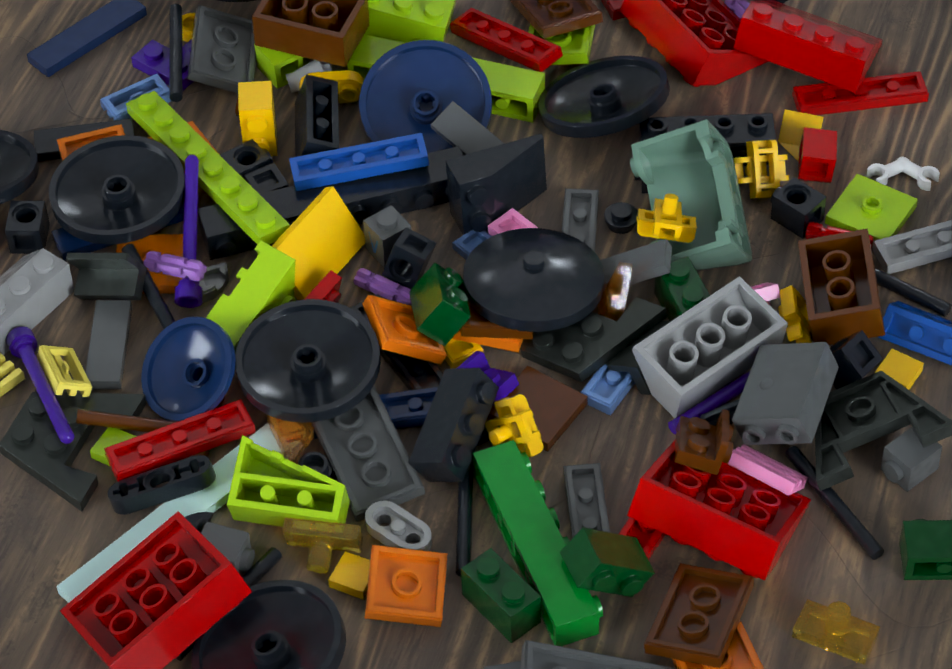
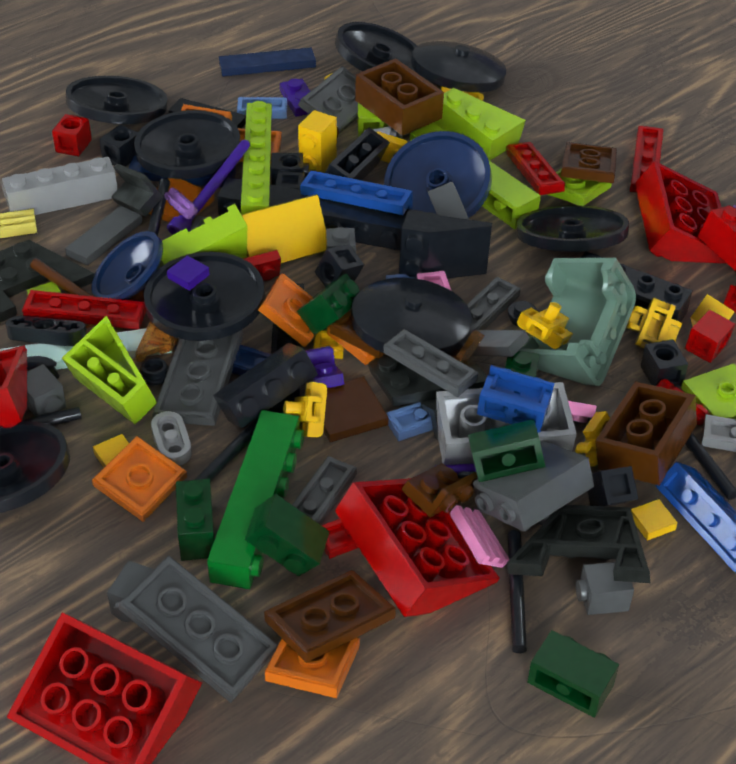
camera: 30 degrees right, 5 degrees down
dark purple piece [6,326,74,444] -> none
light yellow tile [37,345,92,398] -> none
black bar [169,4,183,102] -> none
clear yellow tile [283,518,363,573] -> none
medium lavender axle [353,268,412,306] -> none
clear yellow tile [792,599,880,665] -> none
none -> dark purple tile [167,255,210,291]
none -> dark grey tile [384,329,478,397]
none -> dark green brick [468,419,546,482]
none -> blue hinge [477,365,554,433]

